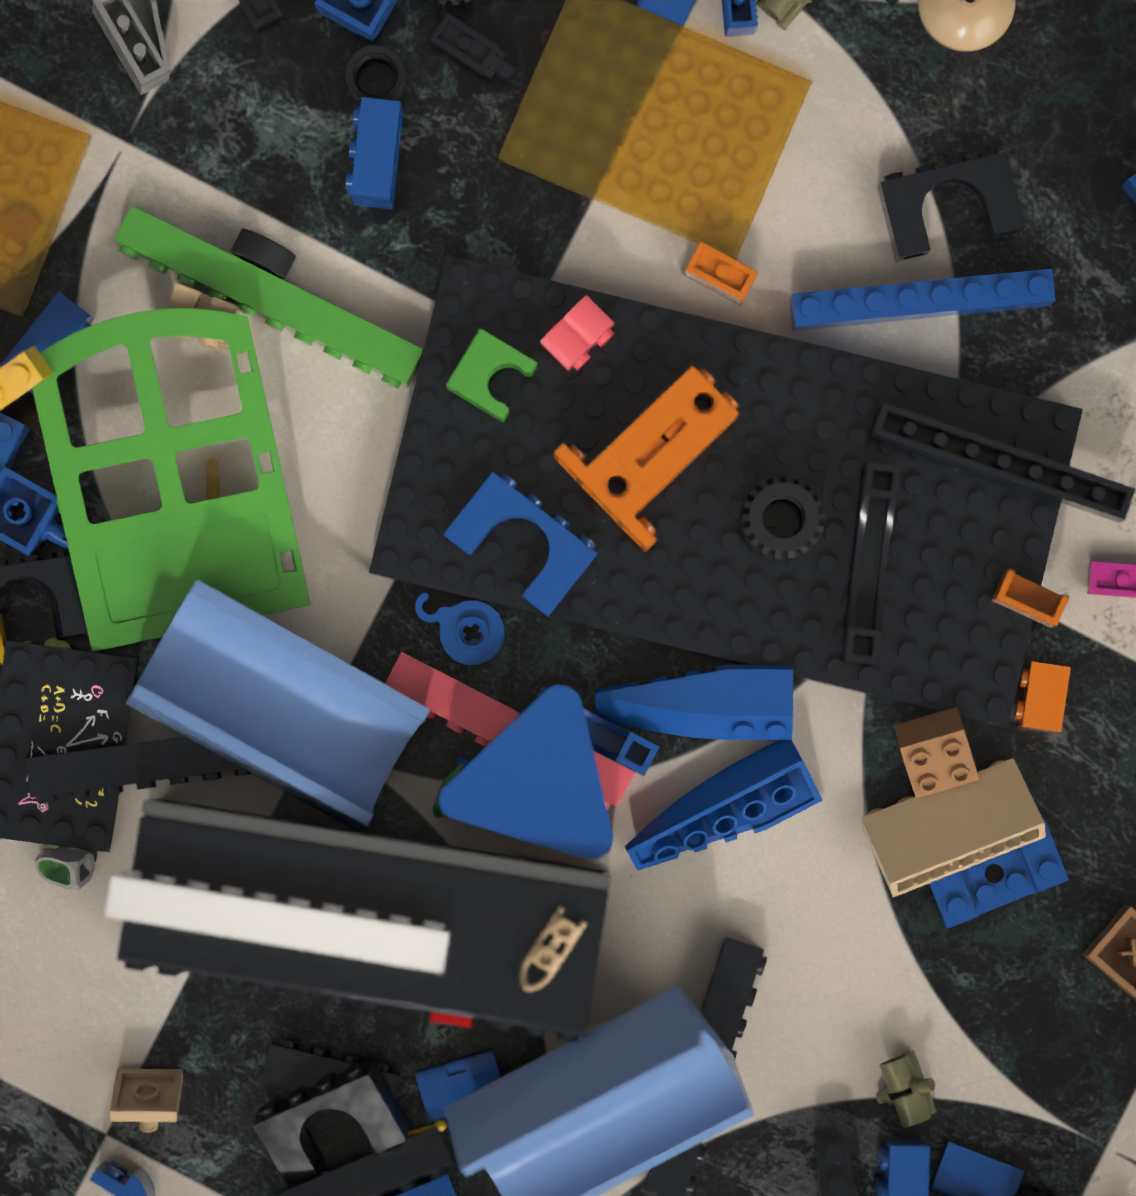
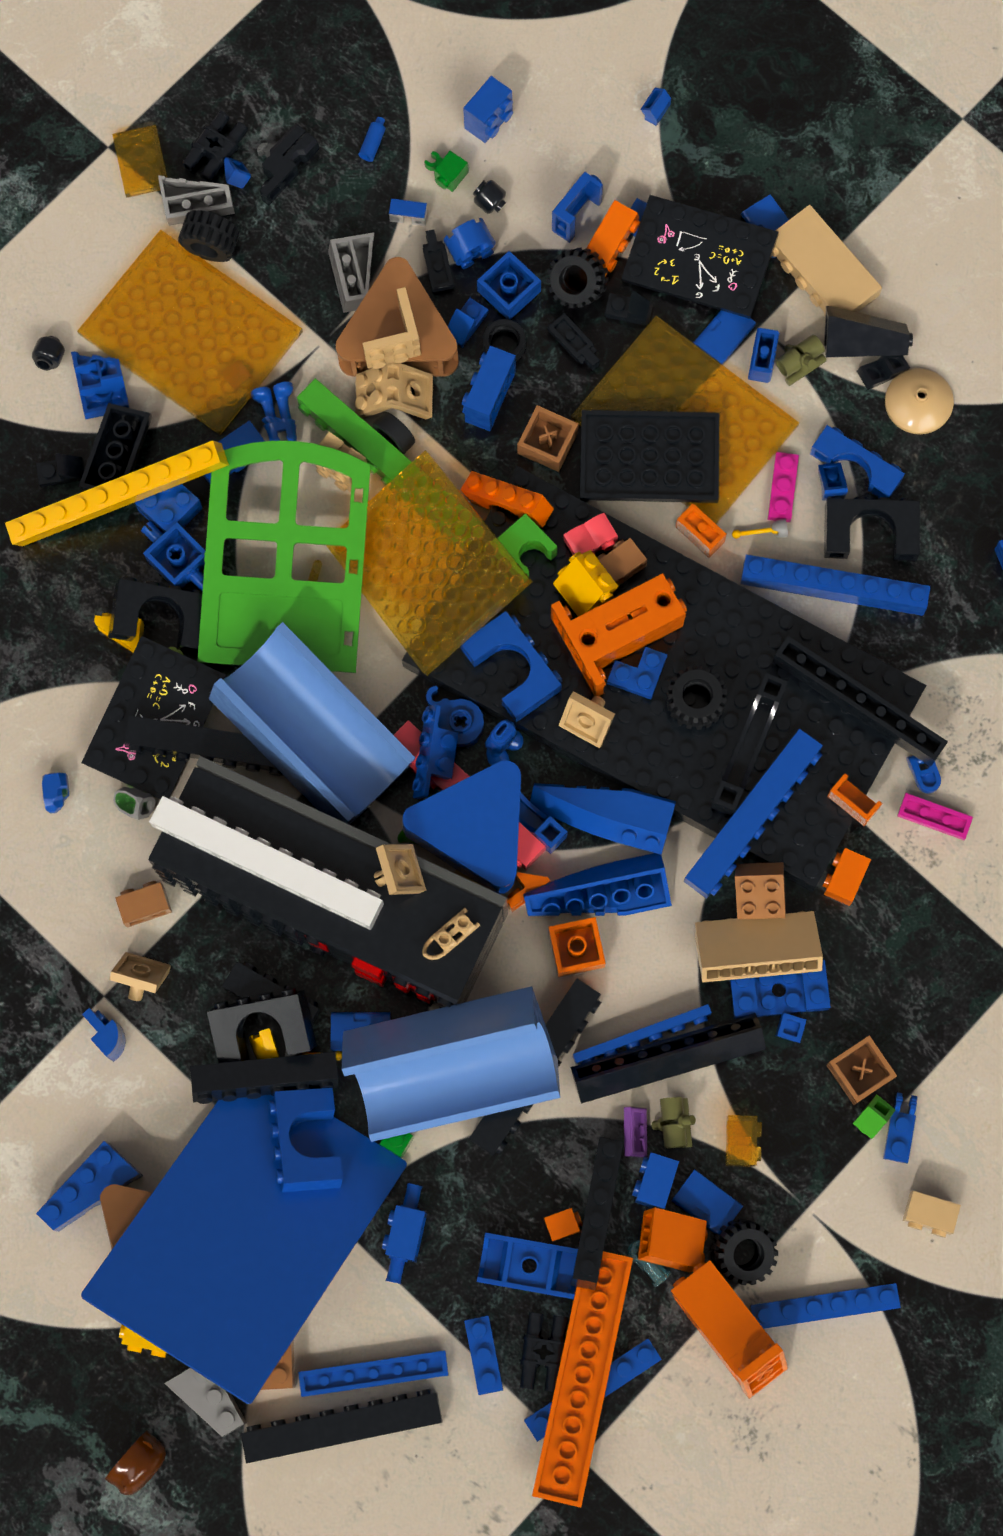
camera: 25 degrees right, 10 degrees down
none -> medium nougat brick [115,881,172,928]
none -> yellow brick [249,1028,280,1059]
none -> blue piece [251,382,297,441]
none -> clear yellow plate [326,450,532,676]
none -> medium nougat brick [336,257,459,377]
none -> tan bracket [355,362,433,419]
none -> tan bracket [363,287,421,369]
none -> tan tile [374,844,426,895]
none -> blue bracket [412,704,458,799]
none -> blue slope [448,298,489,348]
none -> orange arch [460,471,554,528]
none -> blue piece [485,719,523,766]
none -> orange slope [507,872,550,912]
none -> medium nougat brick [517,405,579,472]
none -> orange brick [548,917,606,977]
none -> yellow brick [553,550,619,617]
none -> tan tile [558,691,615,748]
none -> black brick [570,1013,766,1104]
none -> blue plate [572,1004,712,1065]
none -> black plate [580,410,720,503]
none -> medium nougat brick [597,538,647,586]
none -> blue plate [607,647,667,700]
none -> medium lavender plate [624,1107,647,1158]
none -> blue brick [684,729,823,899]
none -> clear yellow brick [726,1115,762,1167]
none -> hinge [732,519,788,539]
none -> dark pink plate [768,452,799,523]
none -> blue plate [775,1013,806,1043]
none -> blue arch [810,425,905,498]
none -> blue slope [818,463,848,501]
none -> blue plate [907,755,941,794]

